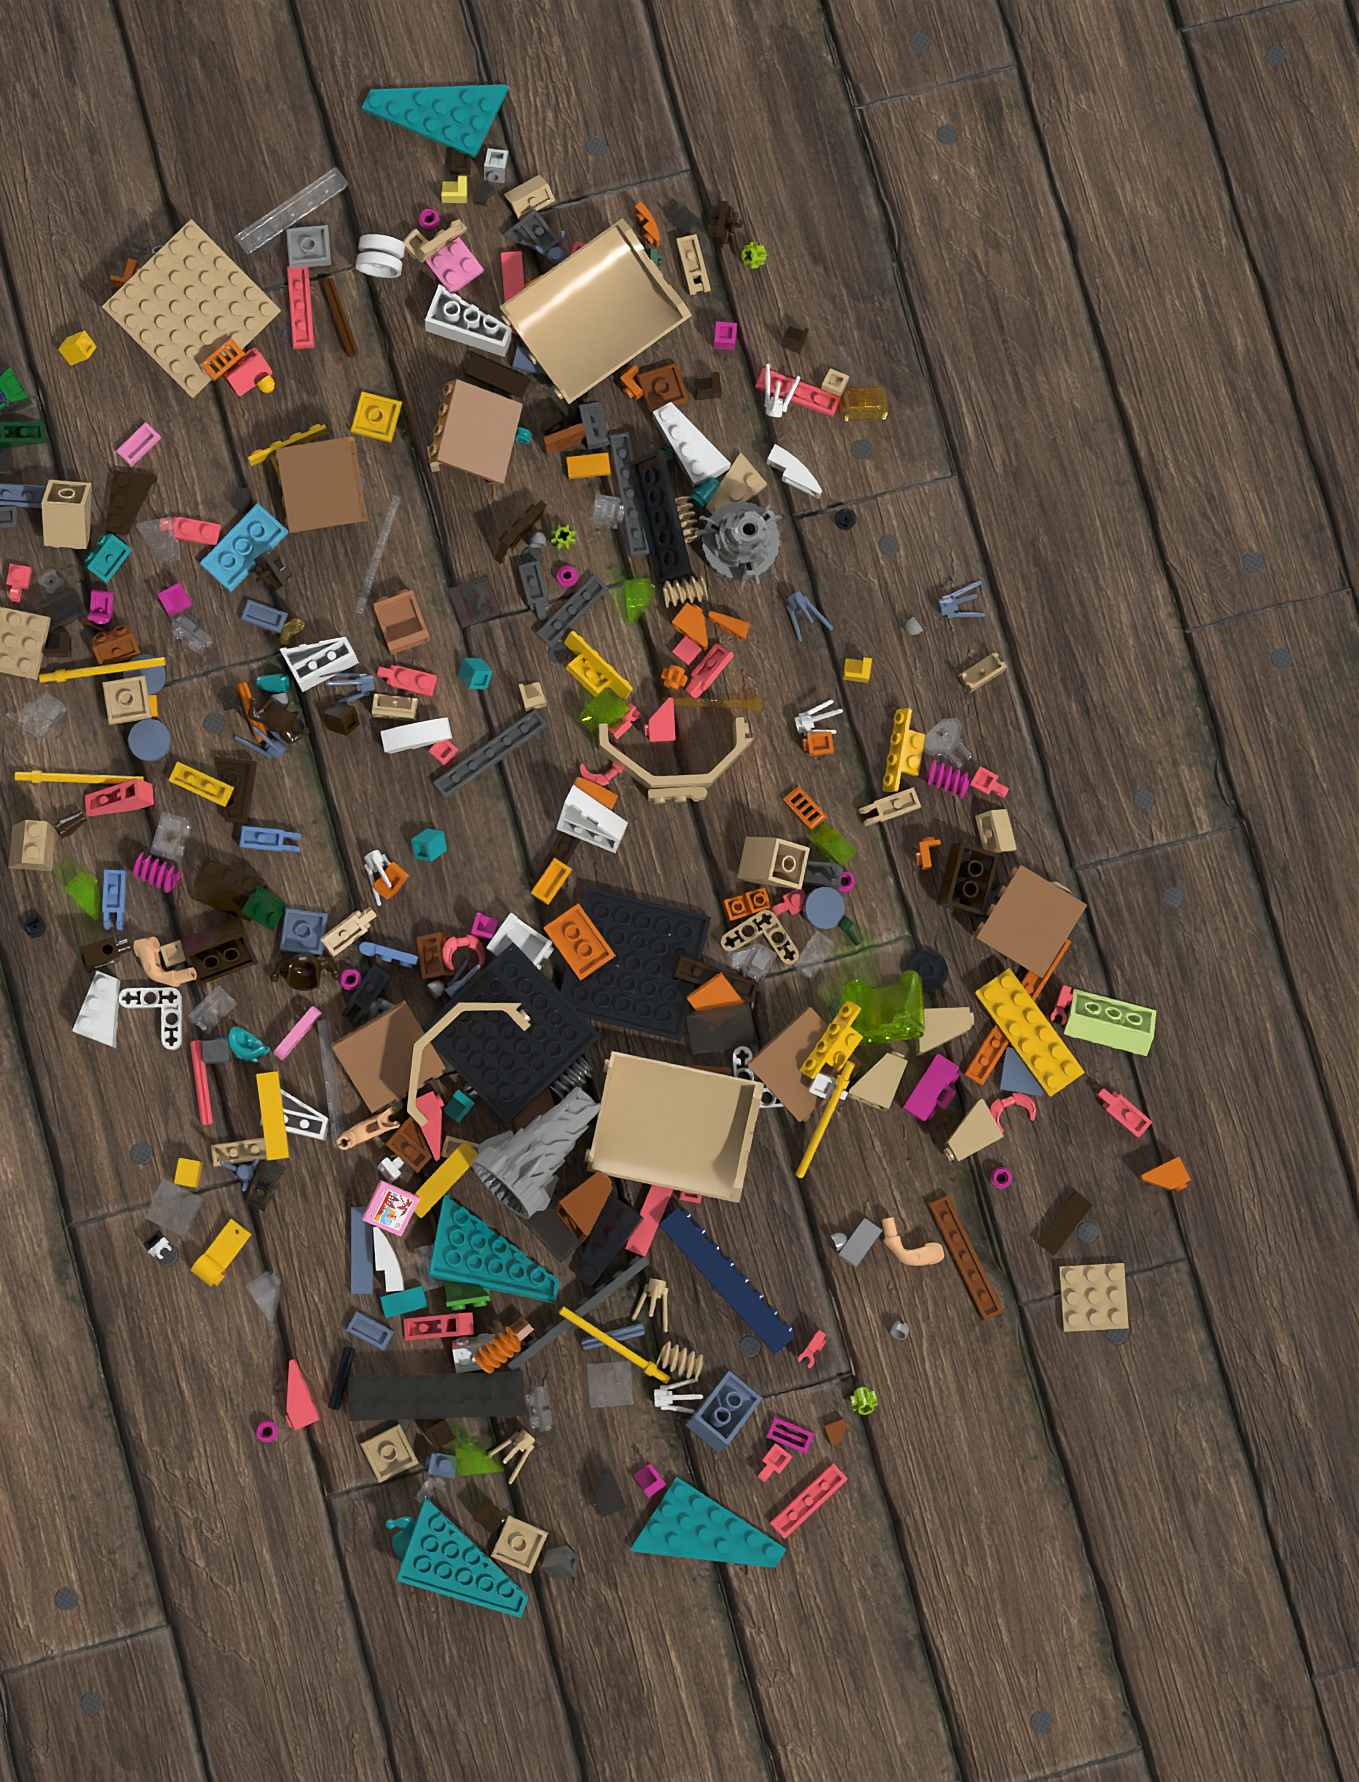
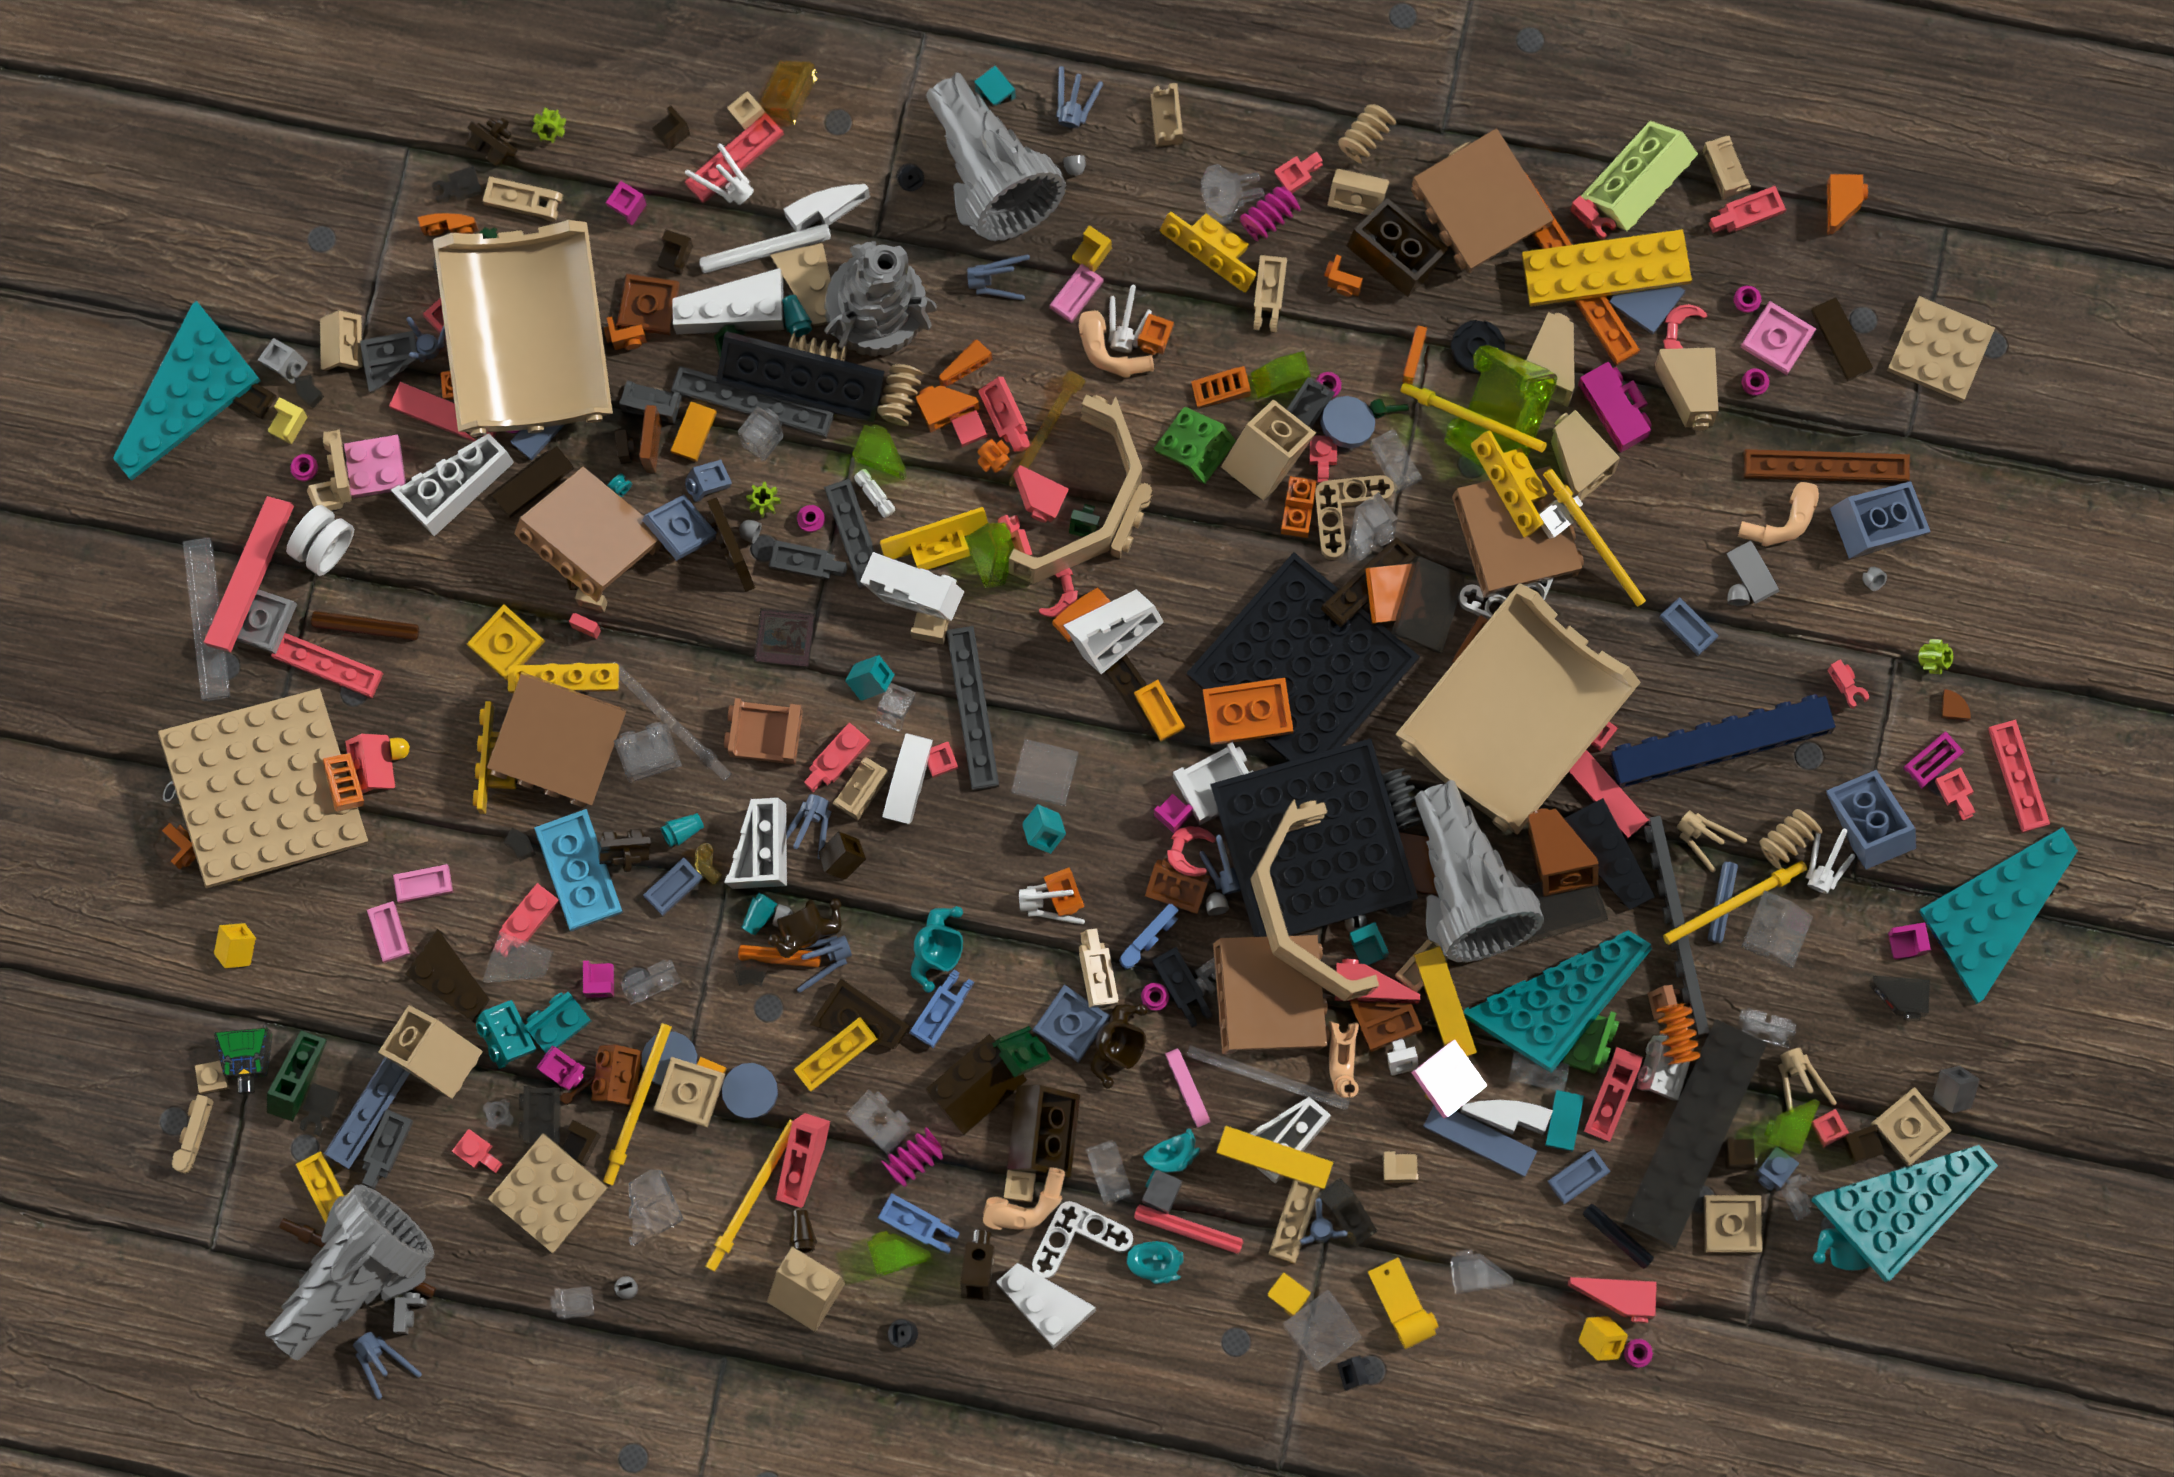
camera: 50 degrees left, 5 degrees down
none -> coral tile [204,496,294,652]
none -> bright pink tile [393,864,453,903]
none -> yellow bracket [508,663,619,693]
none -> teal bracket [524,991,592,1053]
none -> coral tile [569,613,601,639]
none -> clear slope [614,722,682,783]
none -> sand blue tile [642,495,717,561]
none -> teal cone [661,813,704,847]
none -> sand blue bracket [685,460,732,502]
none -> white axle [699,224,831,273]
none -> white axle [854,469,895,518]
none -> white wedge [860,552,964,621]
none -> clear bracket [875,683,916,732]
none -> teal piece [910,906,963,993]
none -> light grey cone [926,73,1066,241]
none -> teal panel [974,66,1016,106]
none -> clear tile [1011,739,1079,806]
none -> bright pink tile [1049,264,1103,323]
none -> dark green tile [1069,504,1100,537]
none -> light nougat piece [1079,311,1154,378]
none -> teal hat [1127,1241,1184,1284]
none -> bright green bracket [1154,407,1236,484]
none -> tan piece [1338,104,1396,164]
none -> tan panel [1383,1151,1419,1183]
none -> yellow bar [1400,382,1547,453]
none -> orange tile [1402,325,1427,385]
none -> yellow panel [1579,1316,1628,1361]
none -> sand blue tile [1659,597,1719,656]
none -> tan hinge [1702,136,1751,200]
none -> dark pink plate [1734,286,1761,313]
none -> bright pink tile [1740,301,1816,375]
none -> coral tile [1810,1109,1849,1148]
none -> sand blue slope [1830,481,1931,559]

